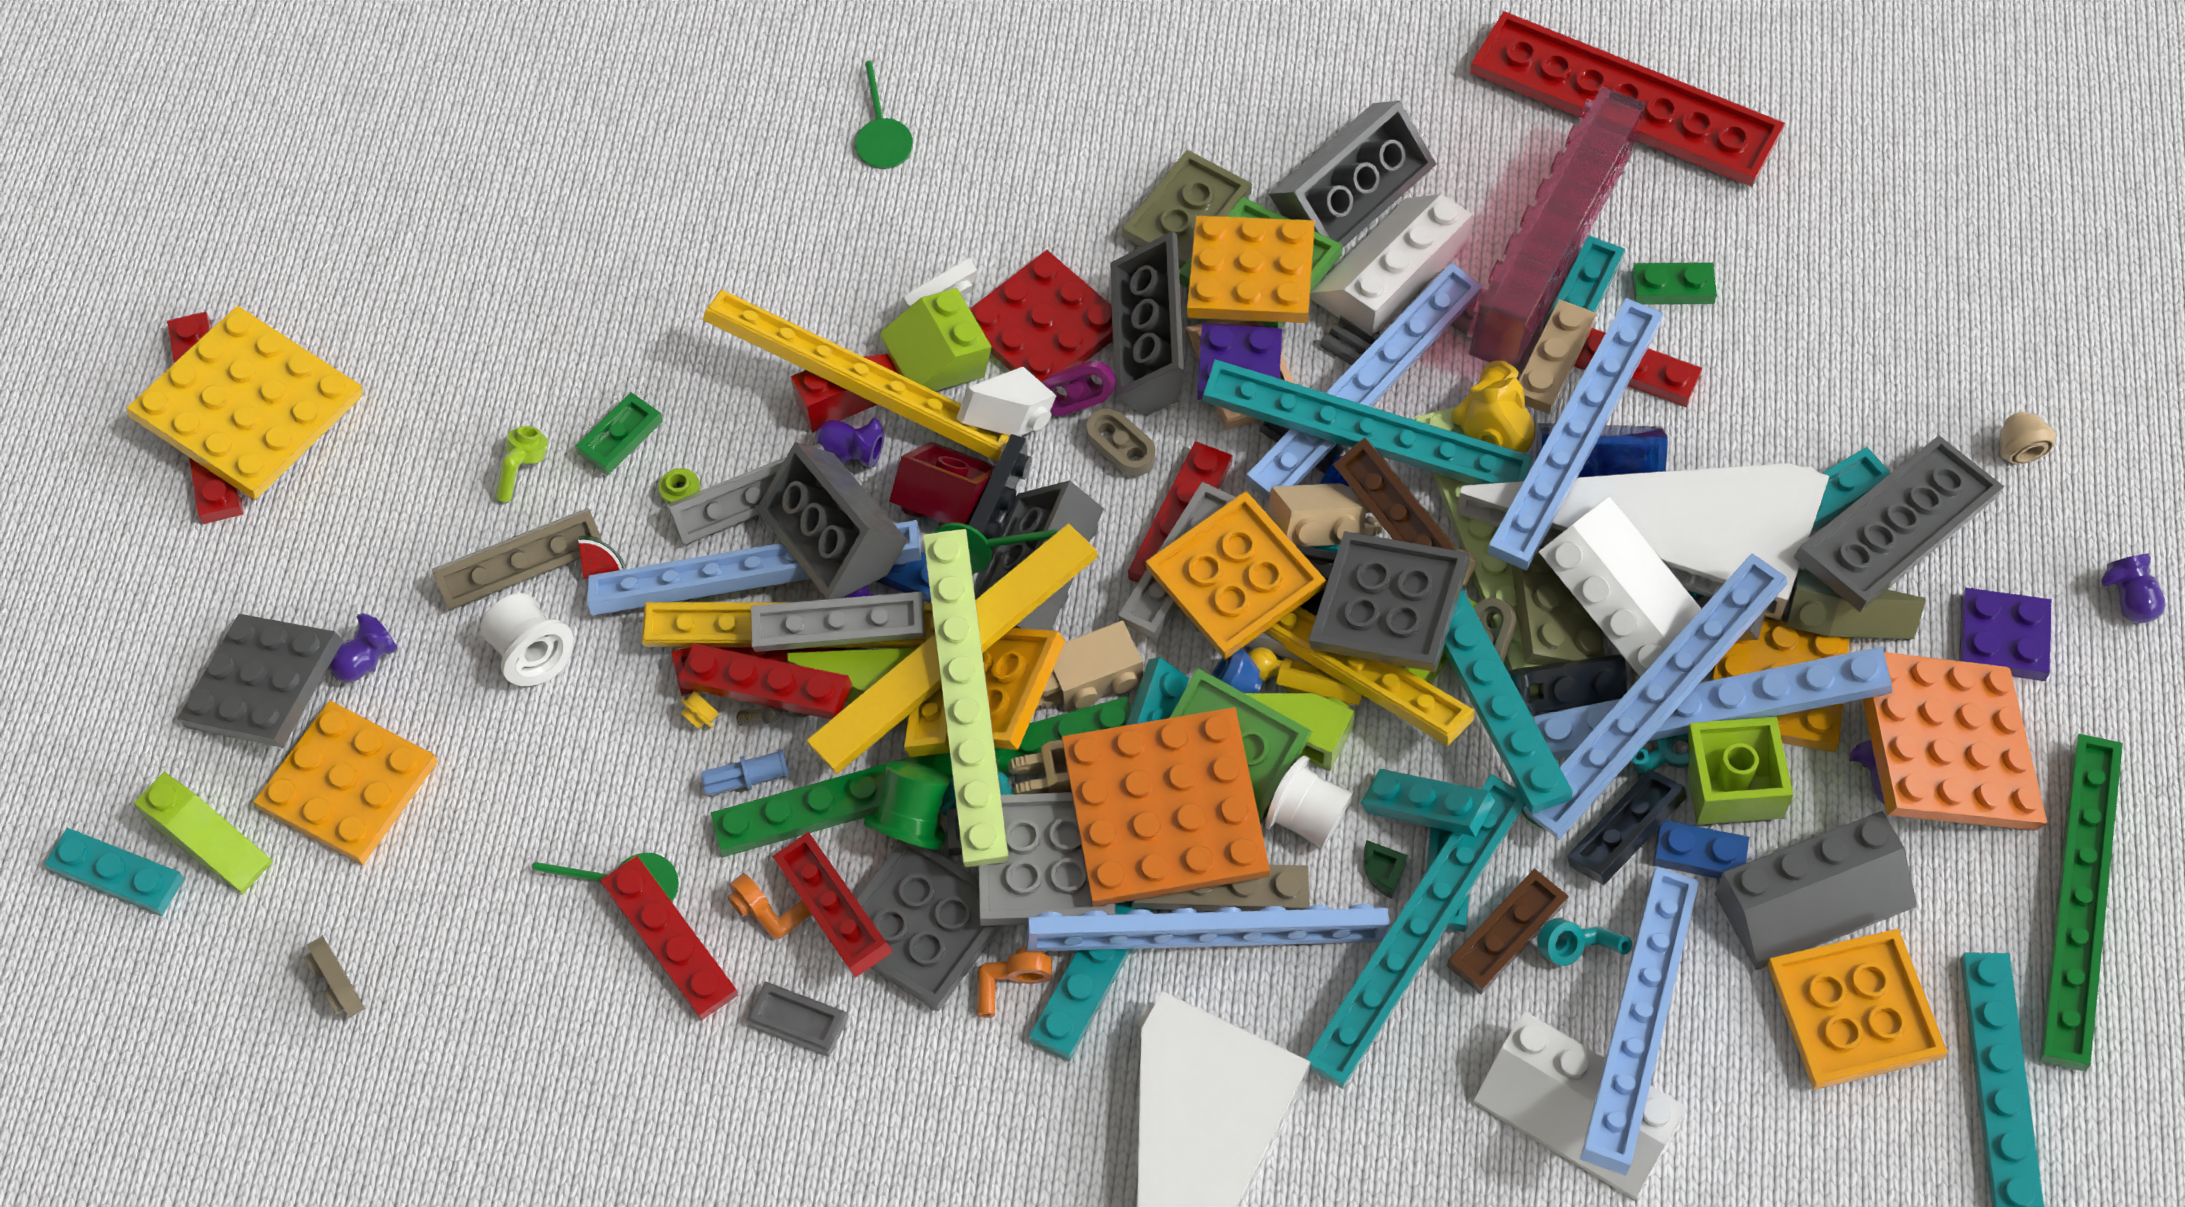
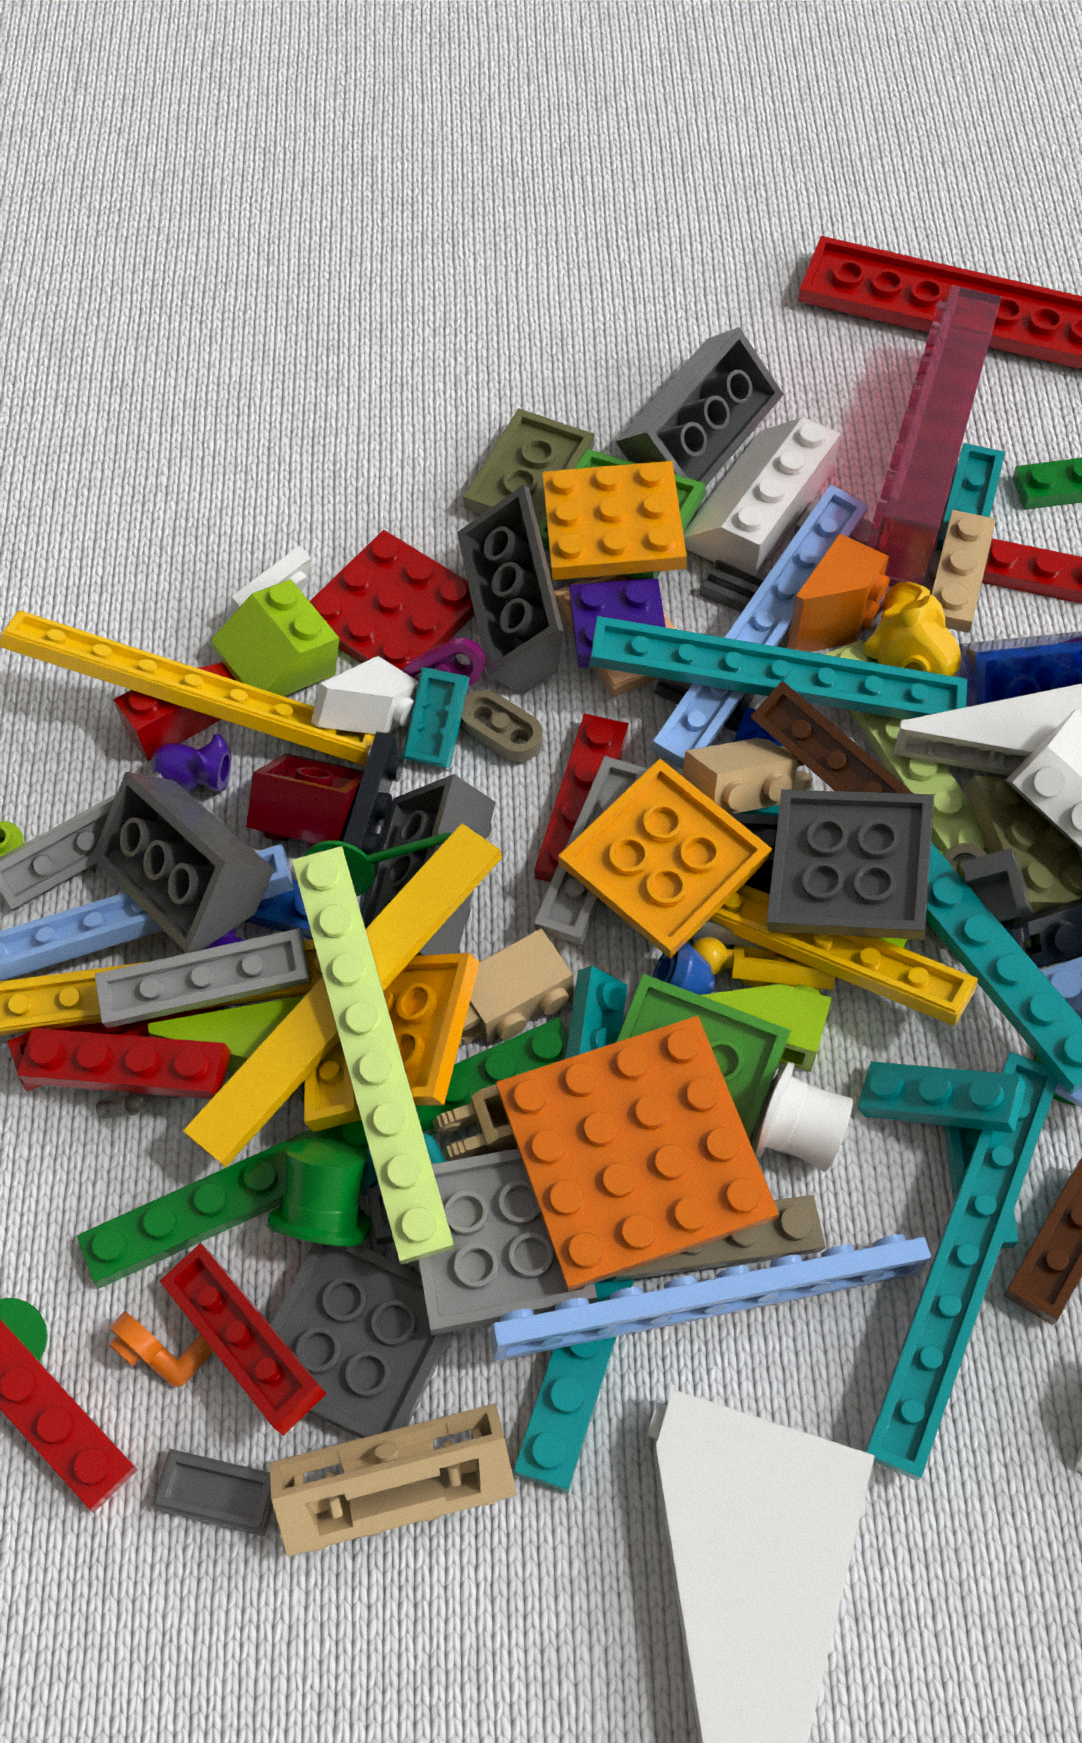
camera: 10 degrees left, 0 degrees up
yellow plate [680,691,720,730] -> none
medium blue axle [701,750,789,796] -> none
green piece [856,60,913,169] -> none
orange plate [977,947,1052,1018] -> none
dark green tile [1363,840,1408,899] -> none
light blue plate [1487,298,1664,571] -> none
none -> tan brick [269,1403,517,1557]
none -> teal plate [403,667,470,769]
none -> orange slope [787,534,890,652]
none -> dark grey panel [961,848,1034,923]

